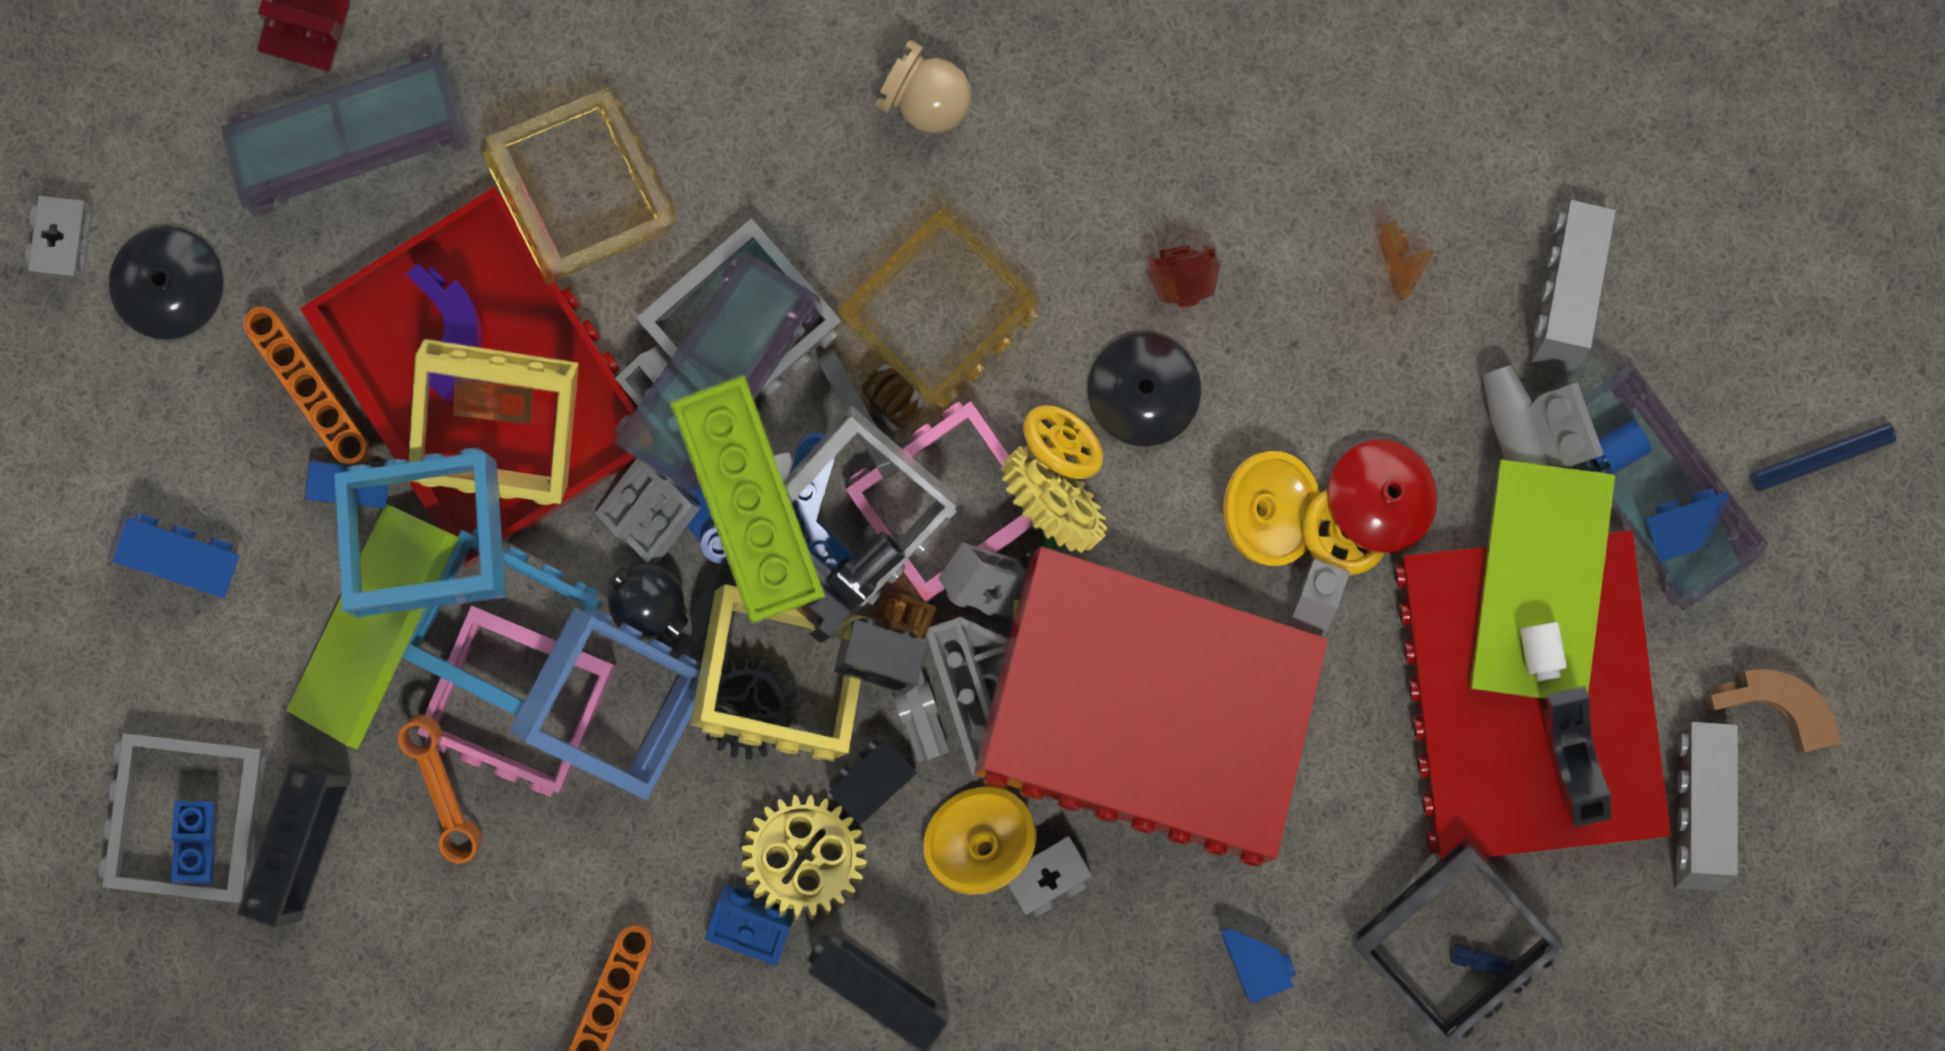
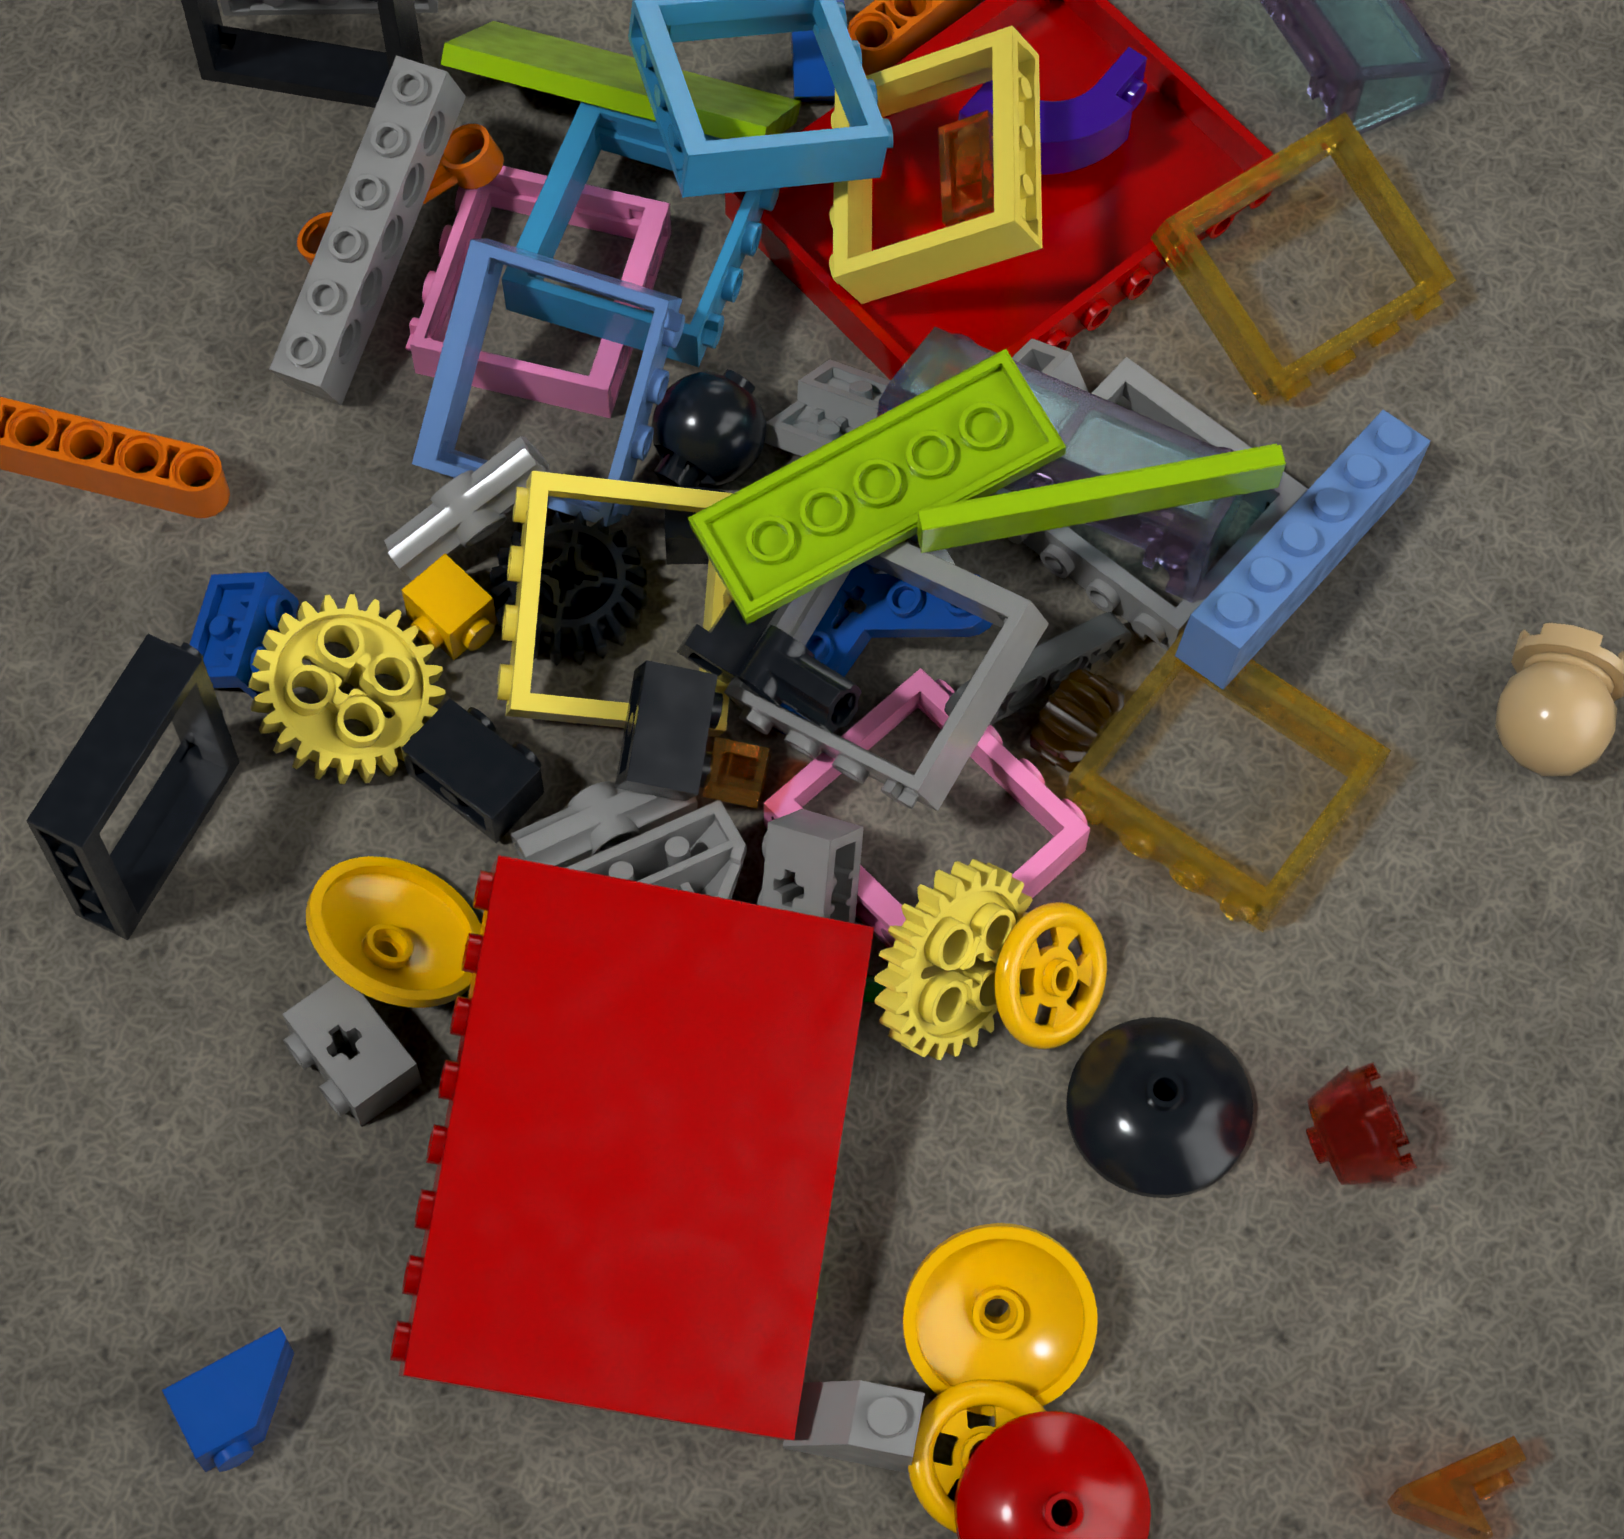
camera: 85 degrees right, 20 degrees down
none -> light grey brick [269,55,466,406]
none -> light grey piece [384,436,552,580]
none -> yellow brick [401,553,497,660]
none -> lime tile [917,444,1286,553]
none -> medium blue brick [1175,410,1431,690]

